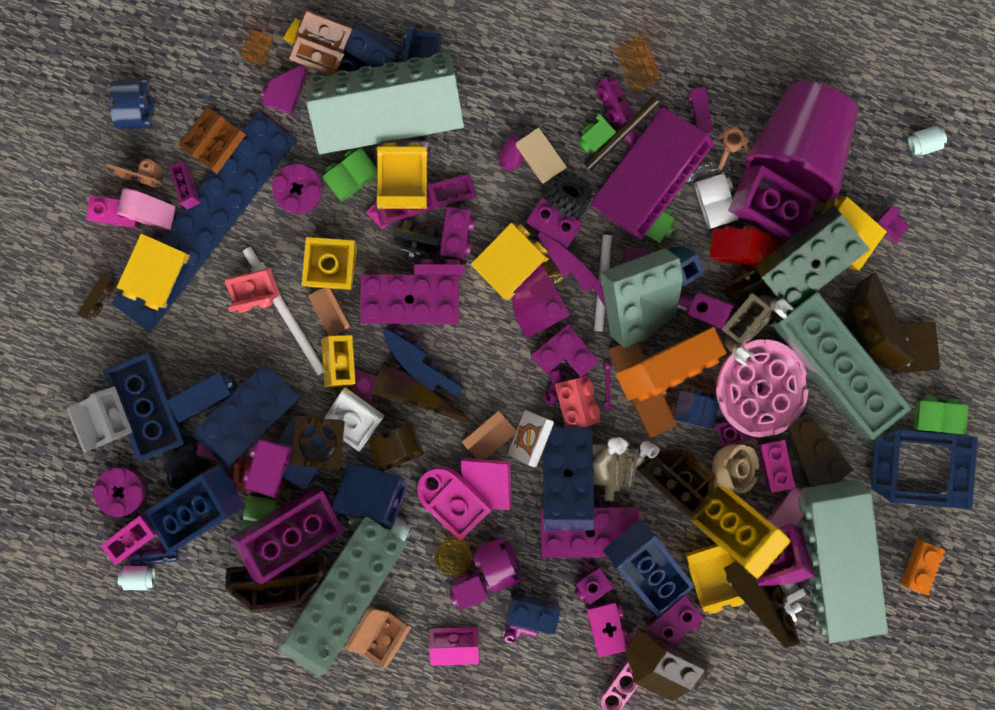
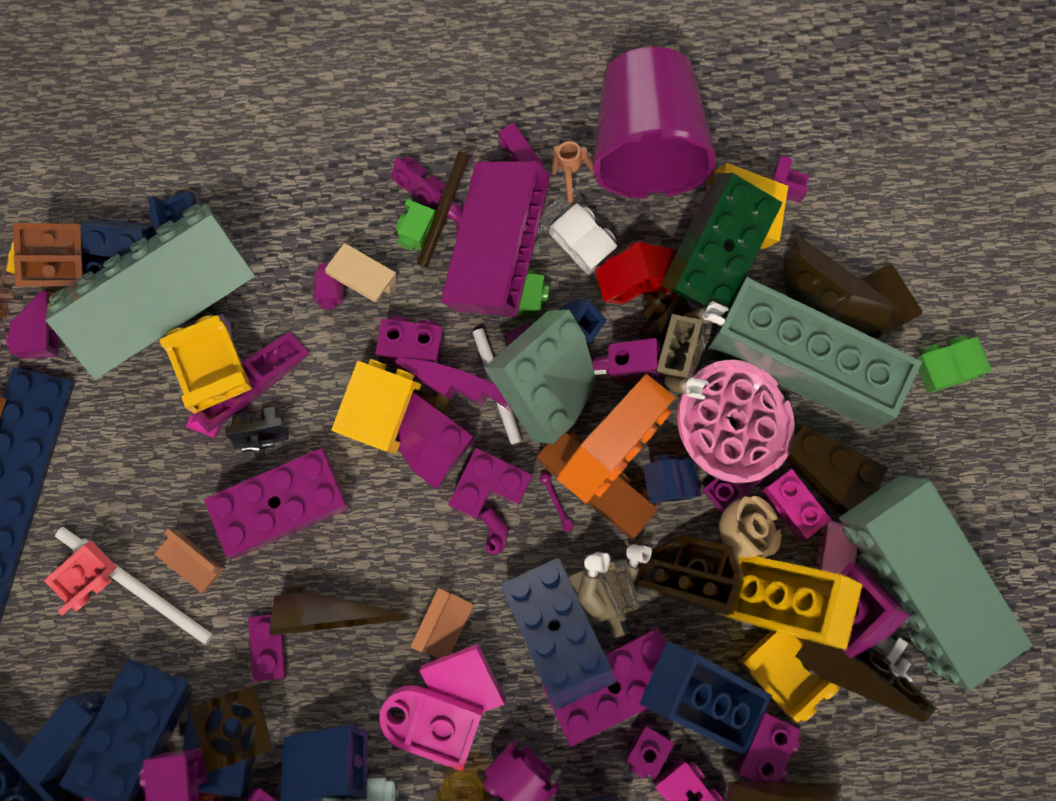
camera: 25 degrees left, 10 degrees down
magenta brick [272,164,324,215] -> none
yellow slope [302,237,357,290] -> none
yellow brick [321,335,355,388] -> none
bright green brick [323,148,378,202] -> none
white tile [324,388,385,452] -> none
dark brown brick [367,423,424,472] -> none
dark blue slope [383,327,463,396] -> none
magenta plate [414,260,467,275] -> none
magenta brick [440,207,475,261] -> none
white tile [507,410,553,468] -> none
black tyre [545,172,593,218] -> none
coral bracket [555,375,601,427] -> none
clear orange panel [615,35,661,93] -> none
magenta brick [728,165,819,243] -> none
dark blue wedge [871,430,978,510] -> none
orange brick [900,539,946,595] -> none
light aqua brick [908,126,947,156] -> none

